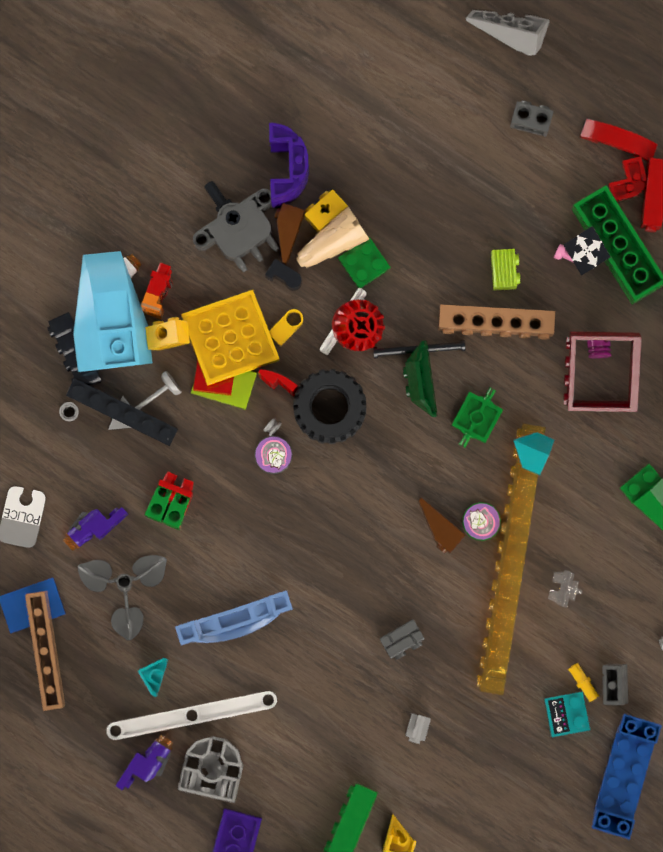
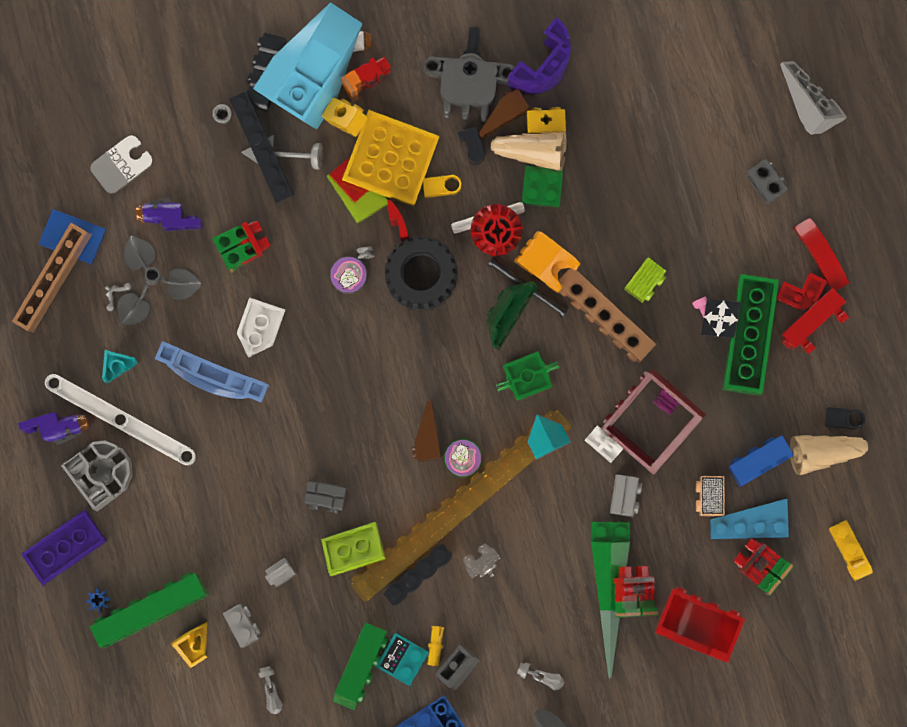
camera: 45 degrees right, 0 degrees up
none -> light grey piece [105,283,132,311]
none -> light grey brick [223,604,261,648]
none -> white tile [237,297,285,358]
none -> light grey piece [258,666,283,714]
none -> lime tile [321,522,386,576]
none -> green wedge [333,623,388,710]
none -> black brick [384,544,453,606]
none -> light orange piece [514,231,581,293]
none -> white hips [585,426,623,463]
none -> light grey brick [610,475,642,517]

